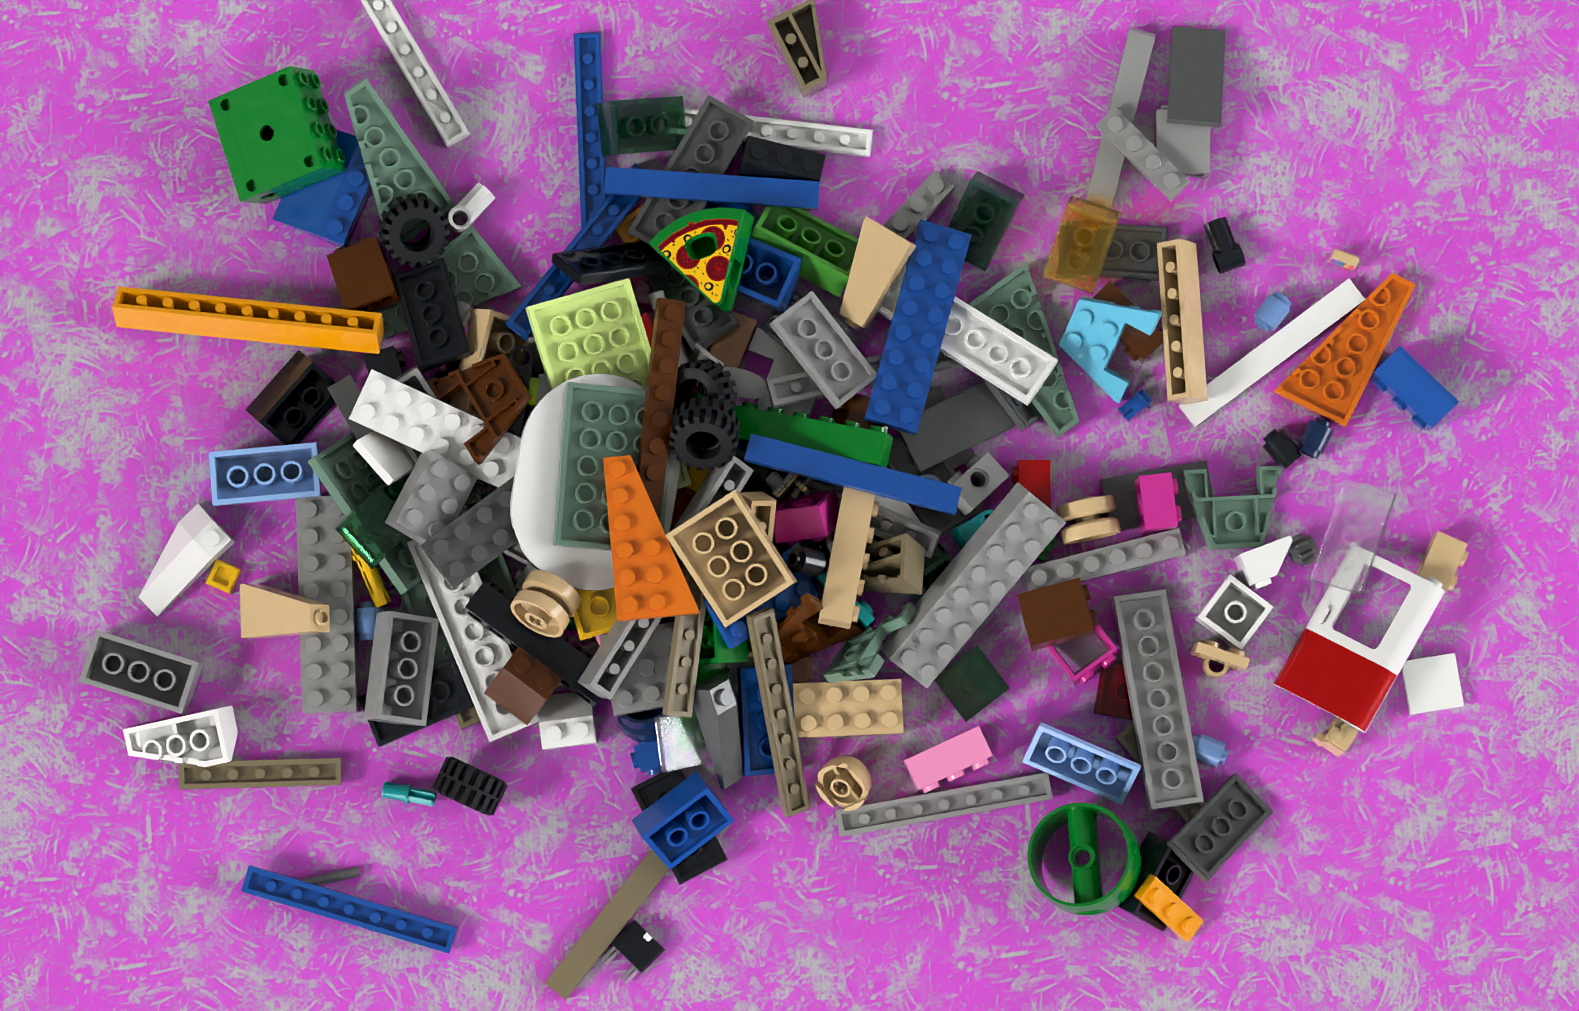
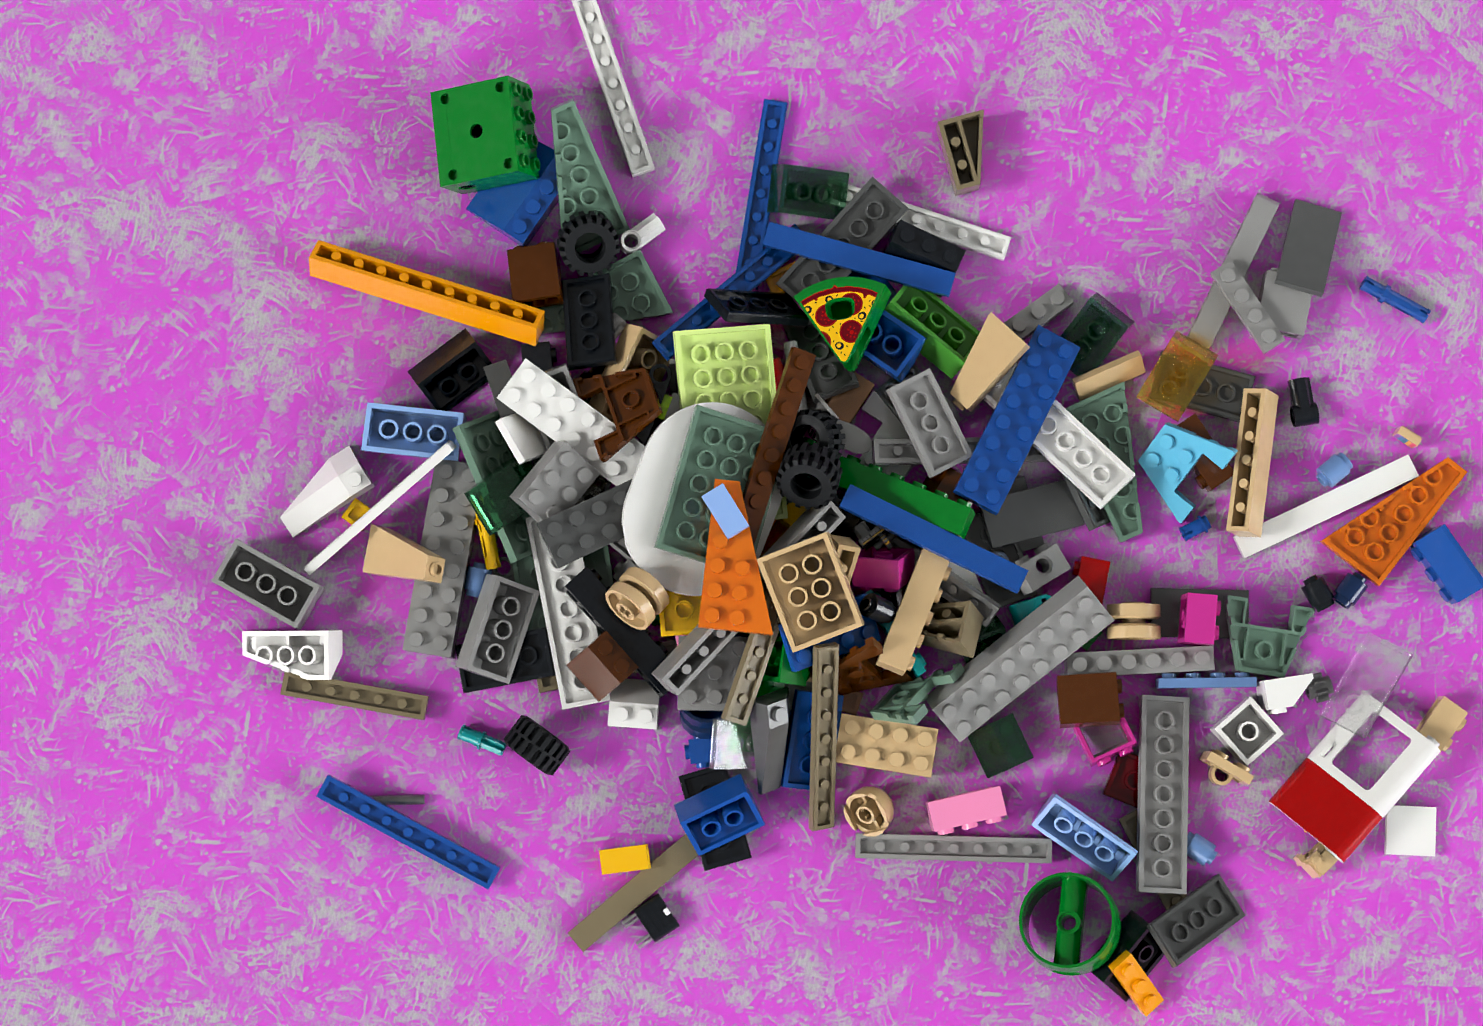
camera: 15 degrees right, 0 degrees up
none -> white tile [304,440,457,576]
none -> yellow tile [599,844,651,875]
none -> light blue tile [701,483,749,539]
none -> tan tile [1072,350,1146,401]
none -> medium blue plate [1155,672,1257,689]
none -> blue pin [1359,276,1431,323]

